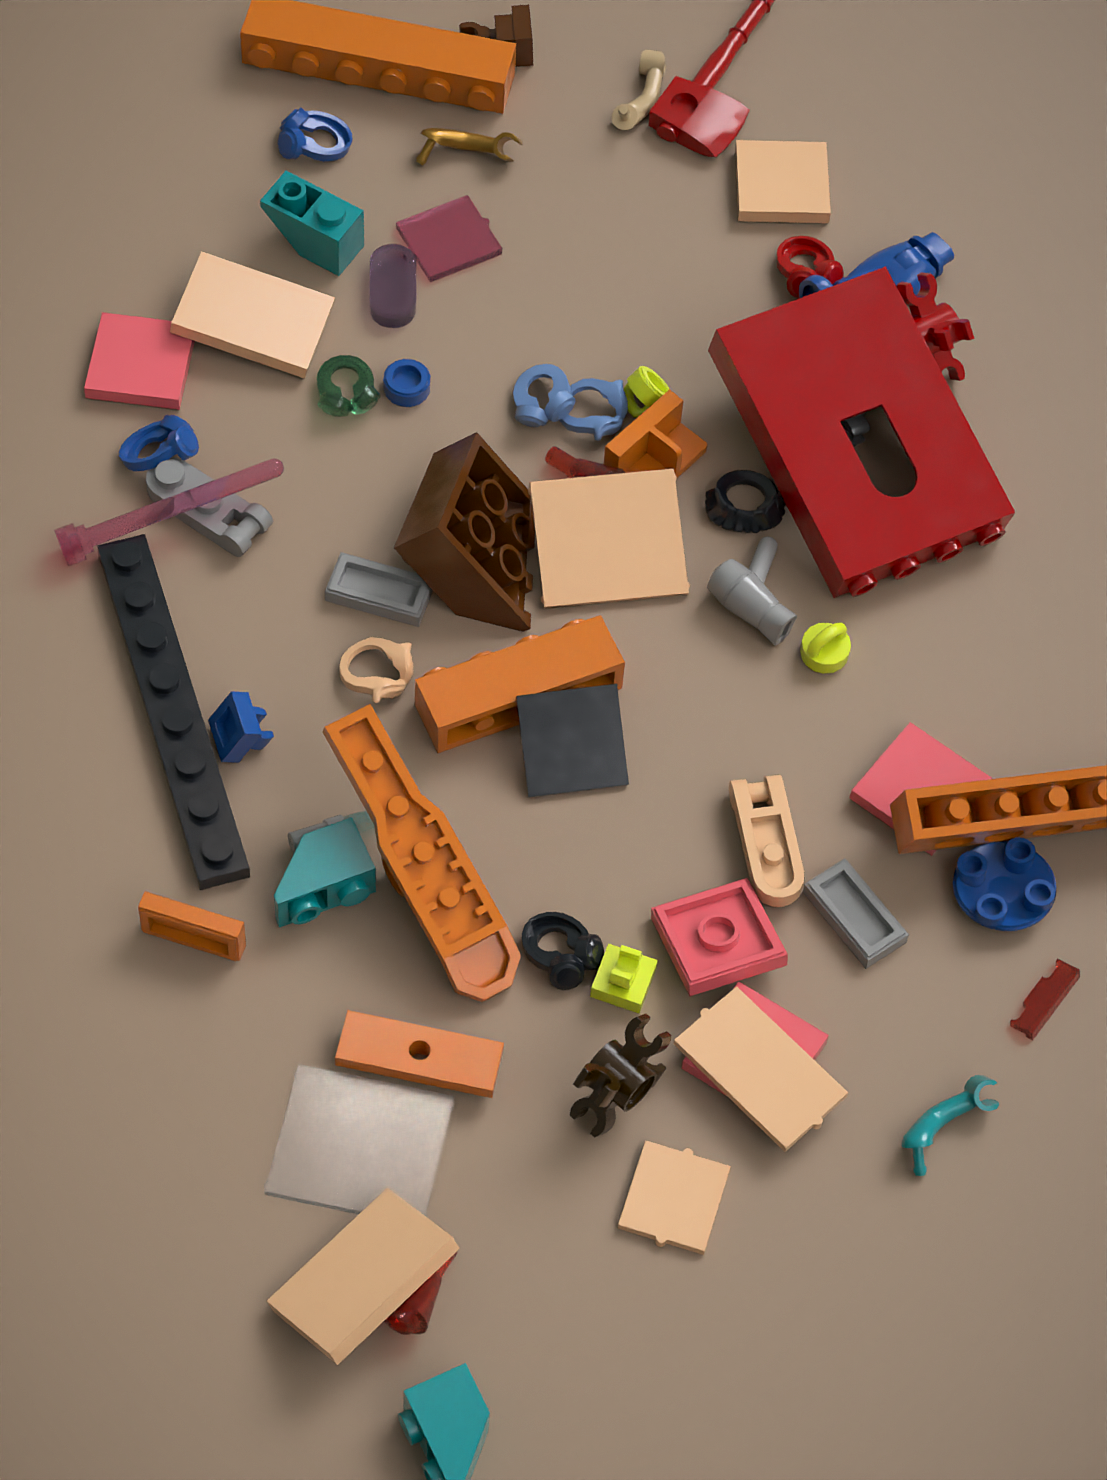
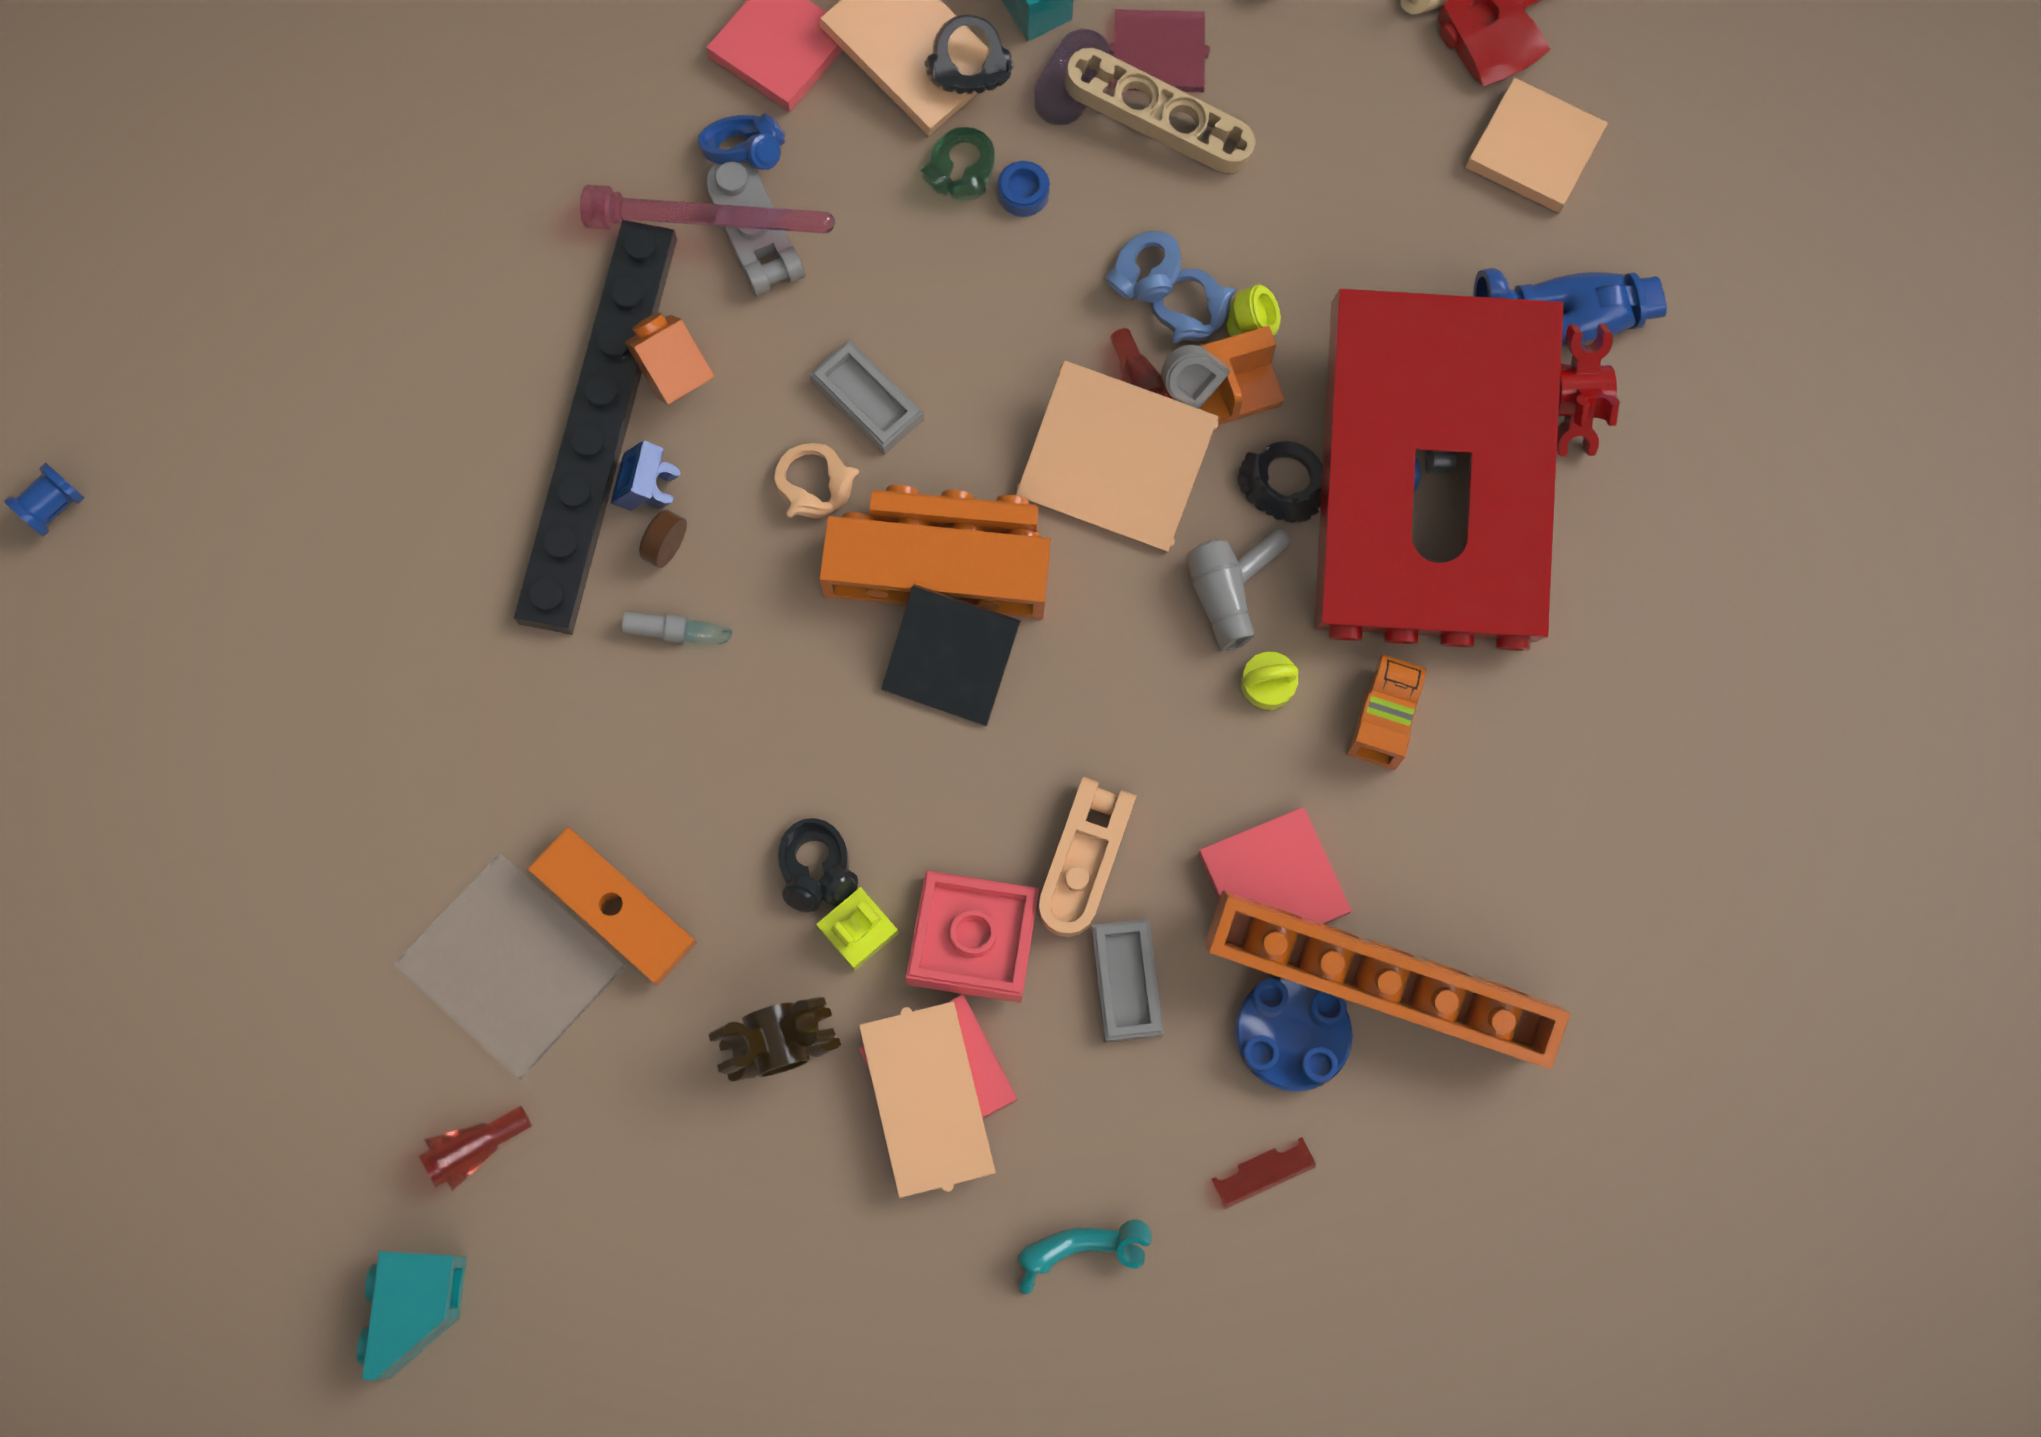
camera: 30 degrees right, 15 degrees up
orange tile [138,891,246,961] -> none
light nougat tile [267,1188,460,1365] -> none
teal slope [274,817,376,928] -> none
orange piece [322,704,521,1002] -> none
reddish brown wedge [394,432,535,632] -> none
light nougat piece [618,1140,731,1255] -> none
red piece [777,235,844,299] -> none
none -> orange brick [625,312,715,405]
none -> reddish brown tile [639,510,687,568]
none -> orange tile [869,485,1039,534]
none -> black piece [924,15,1013,94]
none -> tan beam [1064,48,1256,174]
none -> light grey tile [1161,345,1231,409]
none -> orange leg [1347,654,1426,770]

